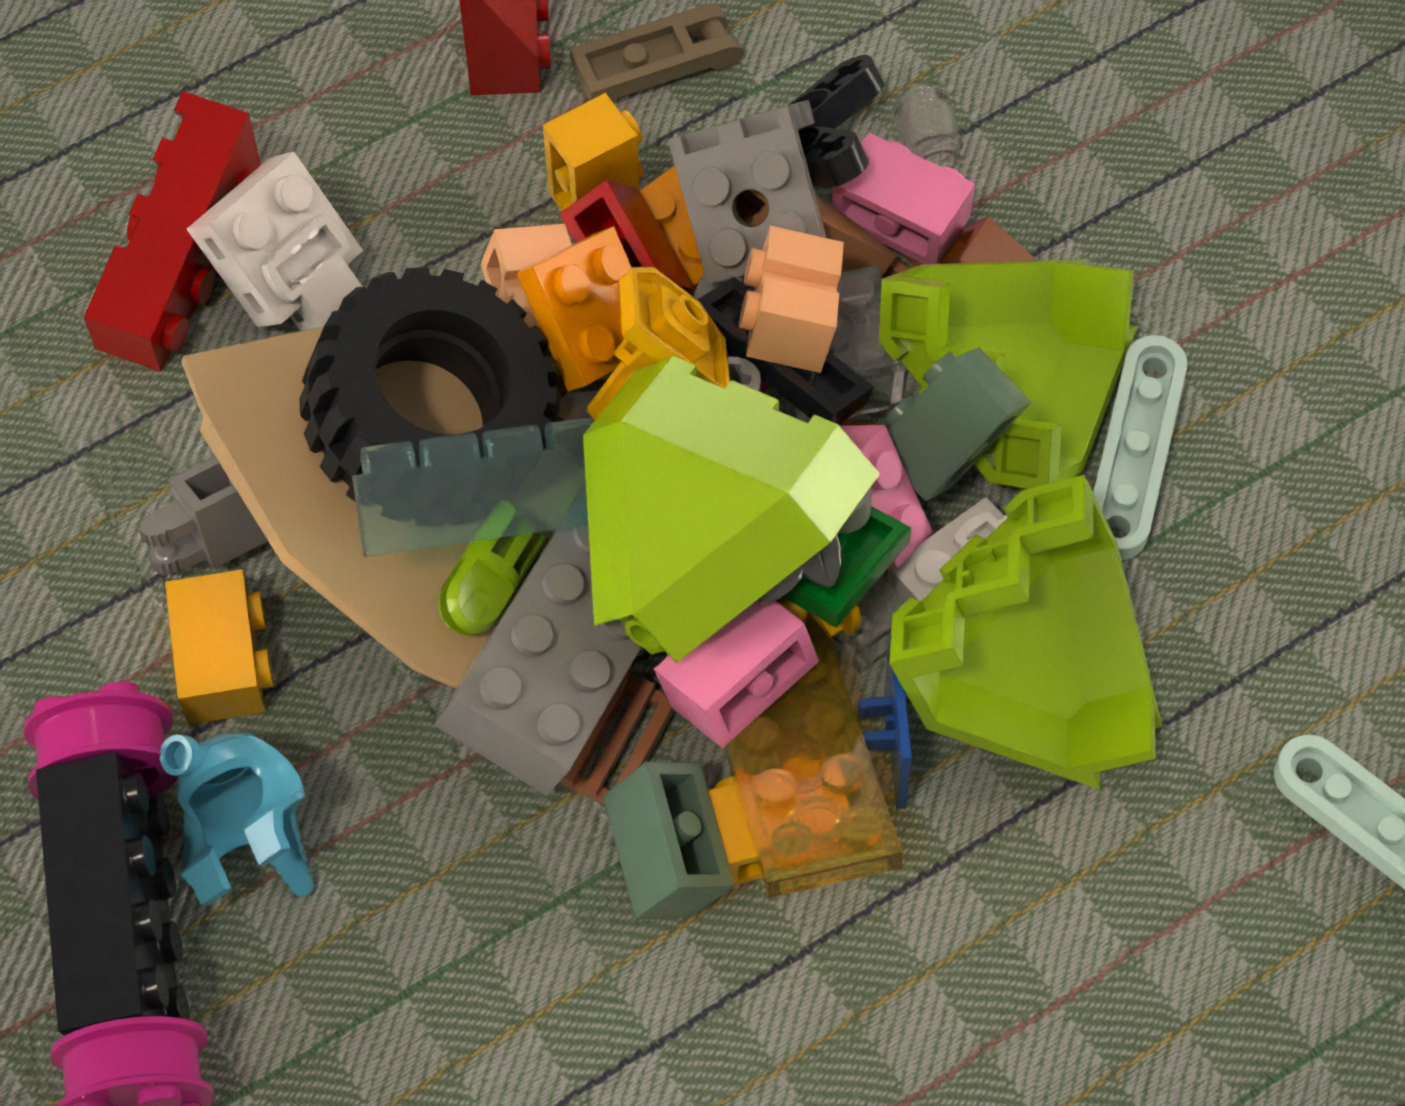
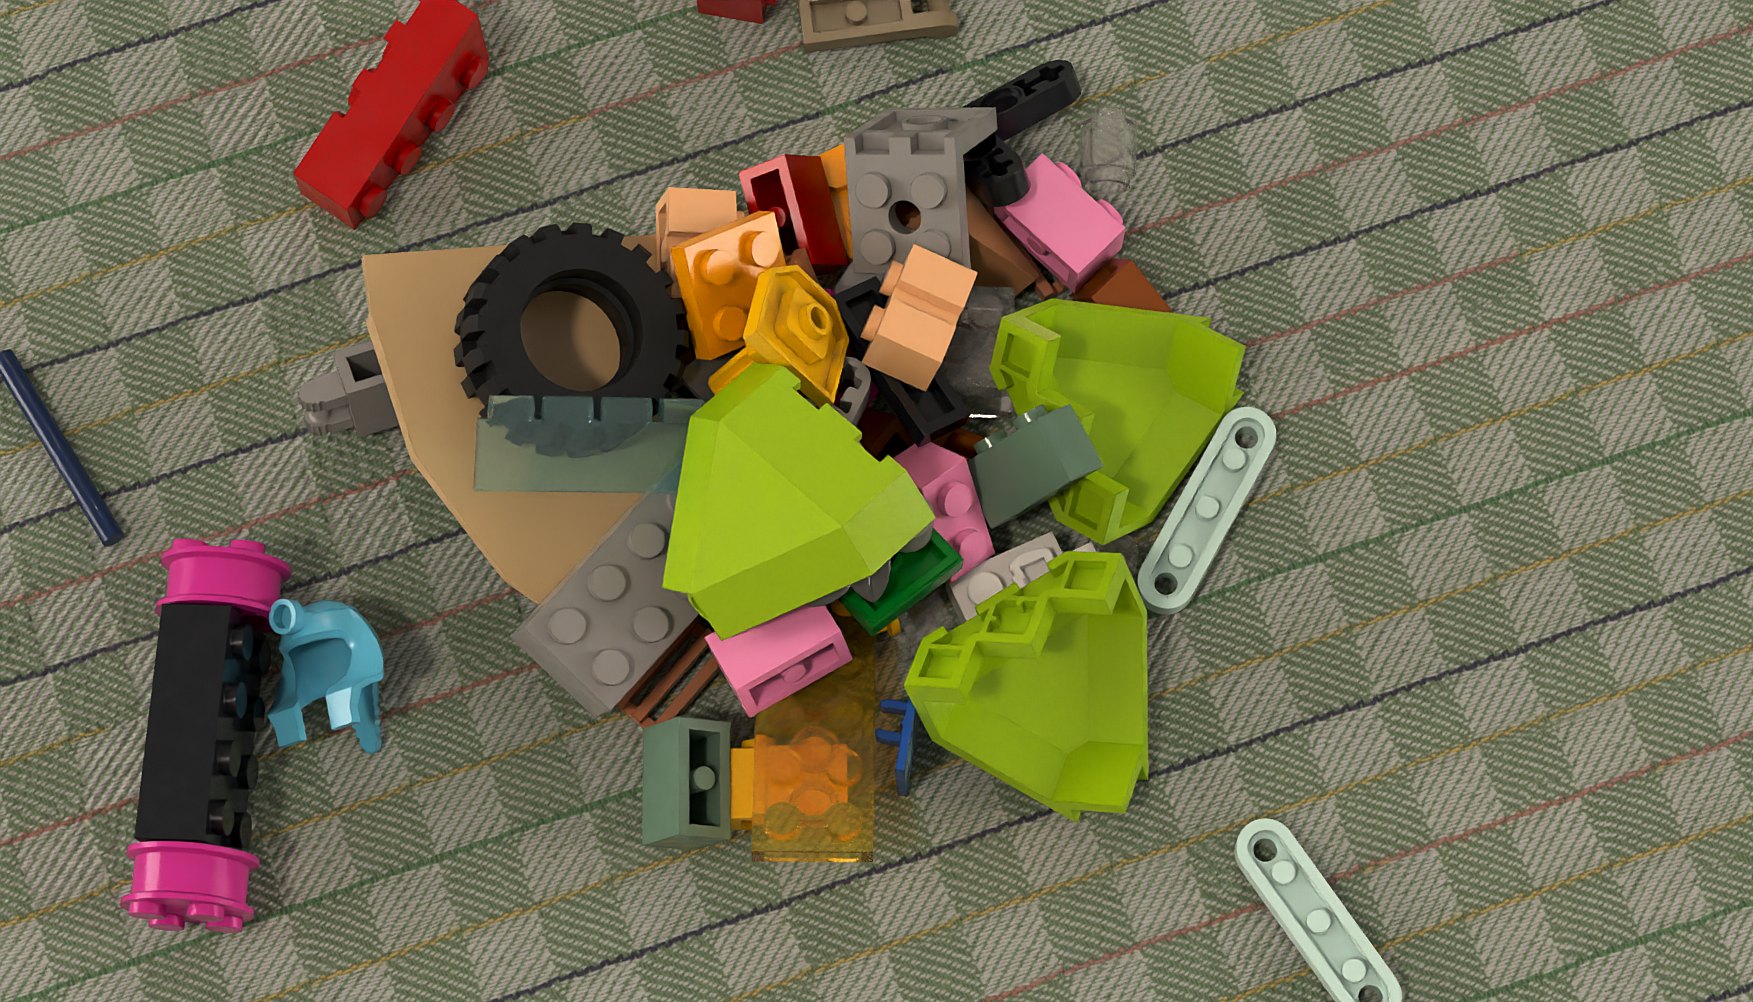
camera: 15 degrees right, 10 degrees up
yellow brick [165,569,274,725] -> none
white piece [187,151,363,331] -> none
lime arm [437,500,549,636] -> none
yellow brick [543,93,643,212] -> none

